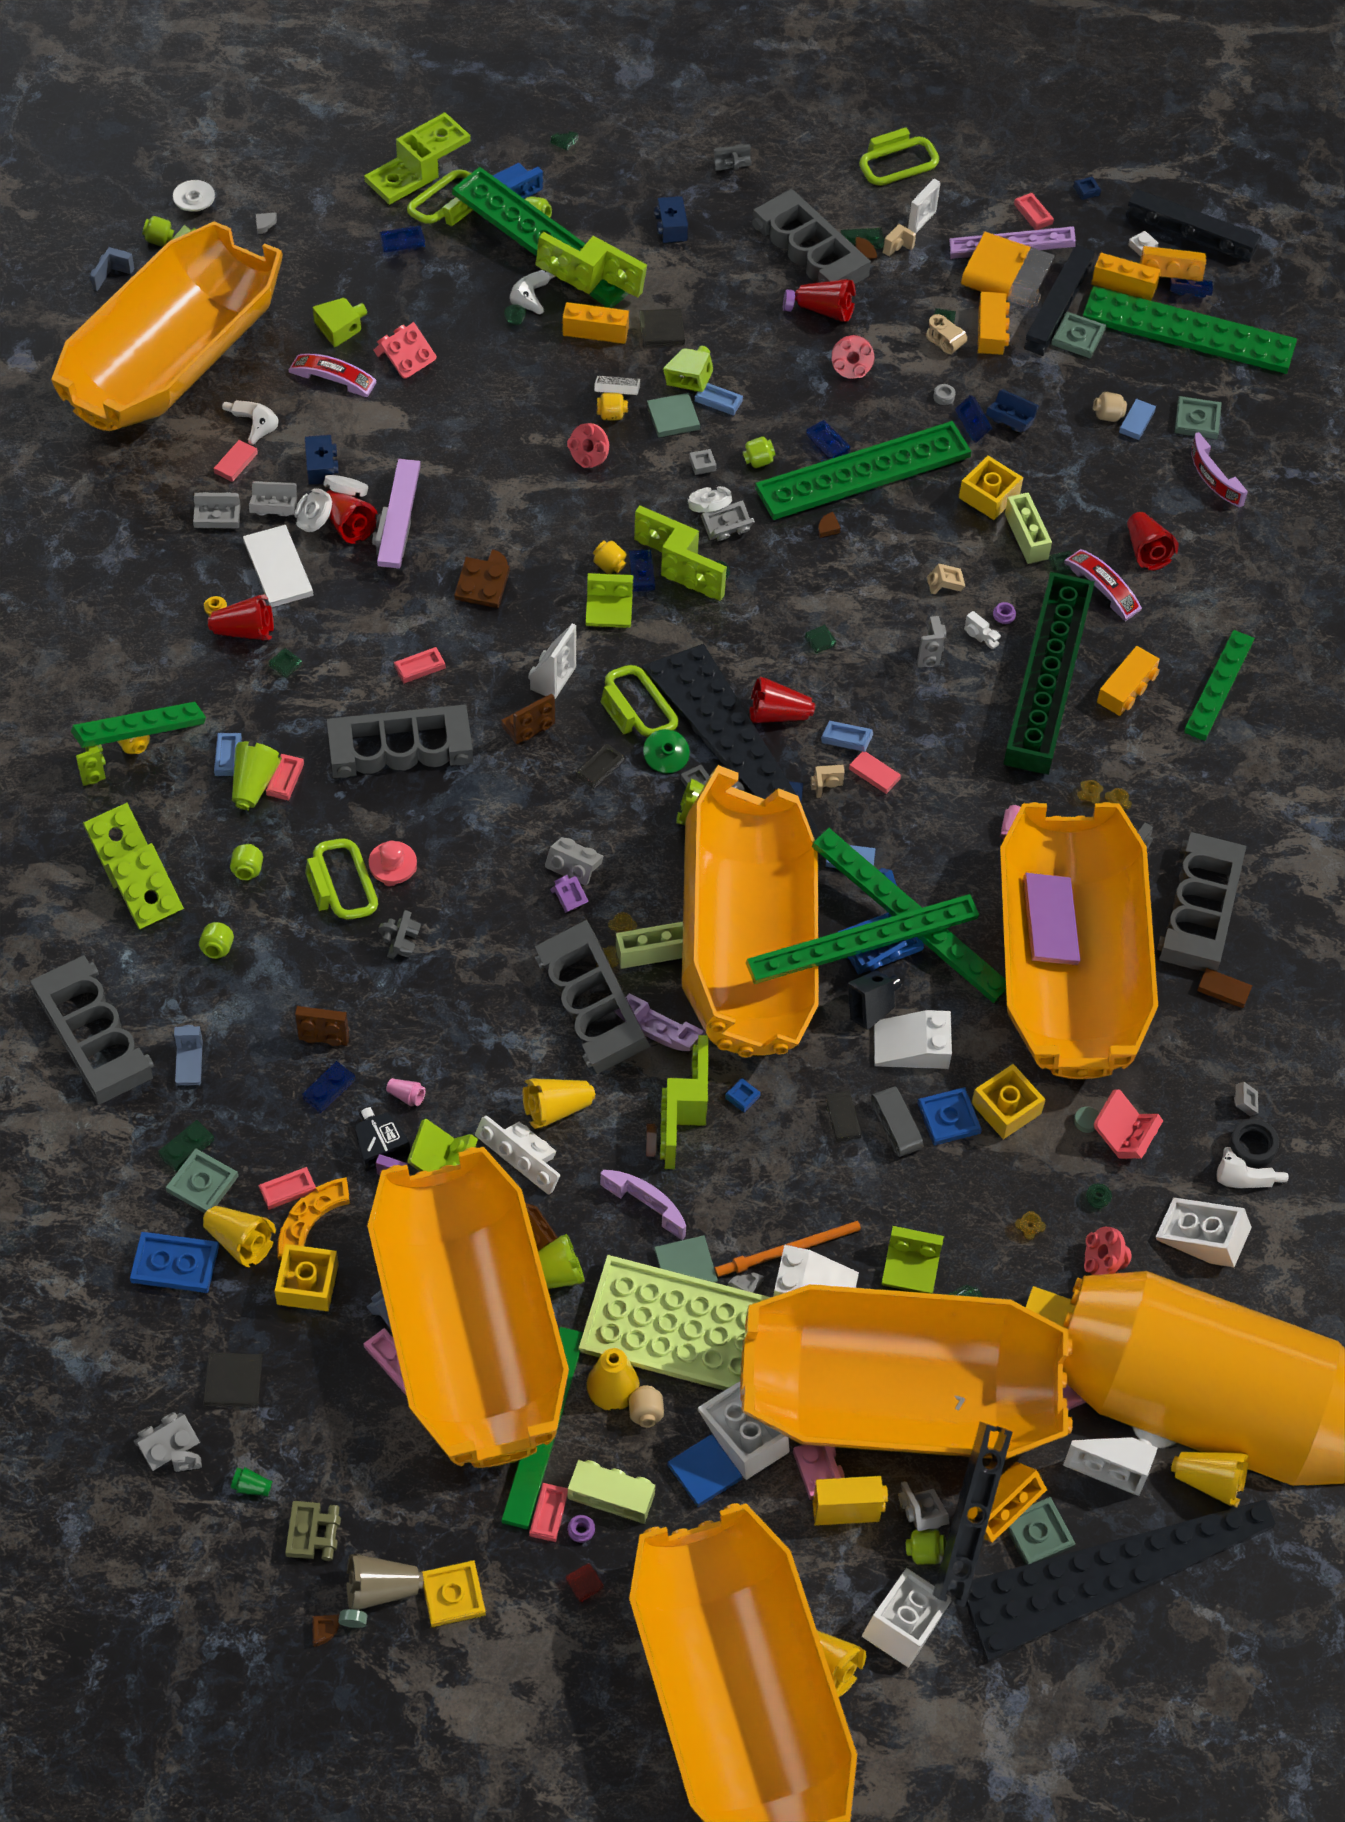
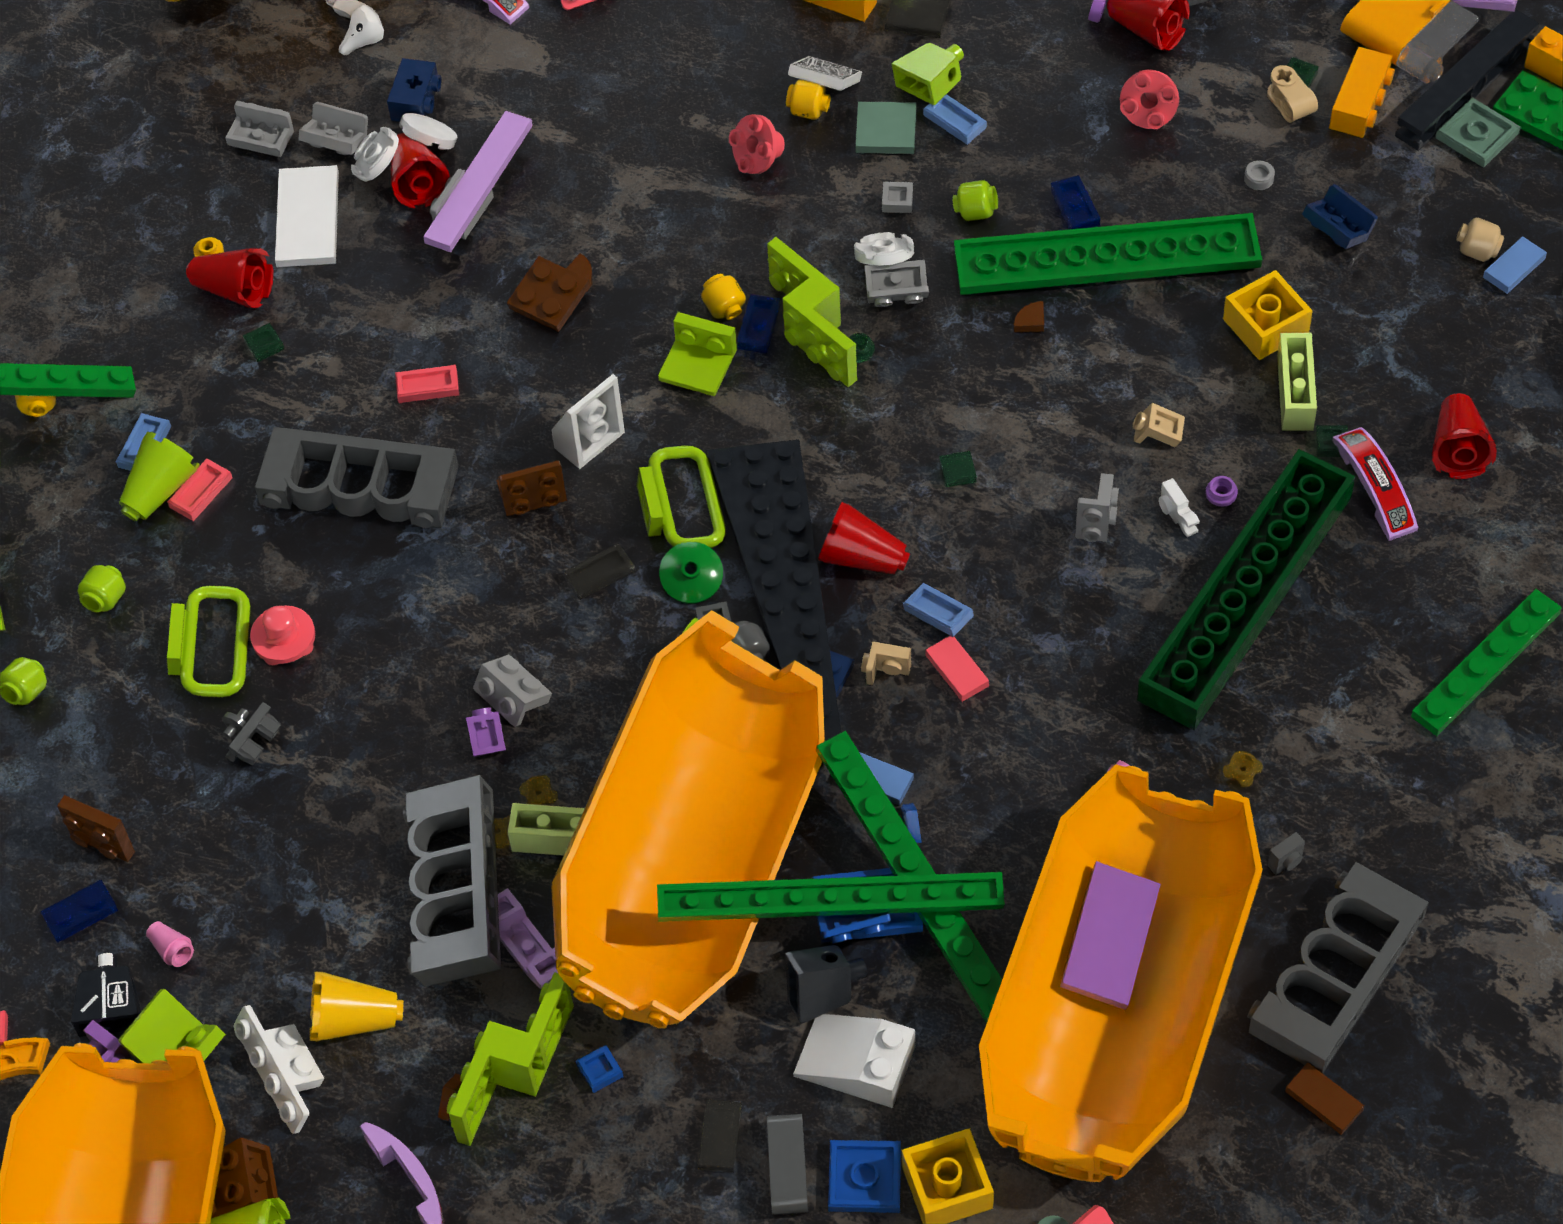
camera: 25 degrees right, 0 degrees up
coral tile [214,440,258,482] -> none
clear blue plate [955,395,993,442] -> none
light orange brick [1097,646,1160,716] -> none
clear yellow plate [1105,788,1132,809] -> none

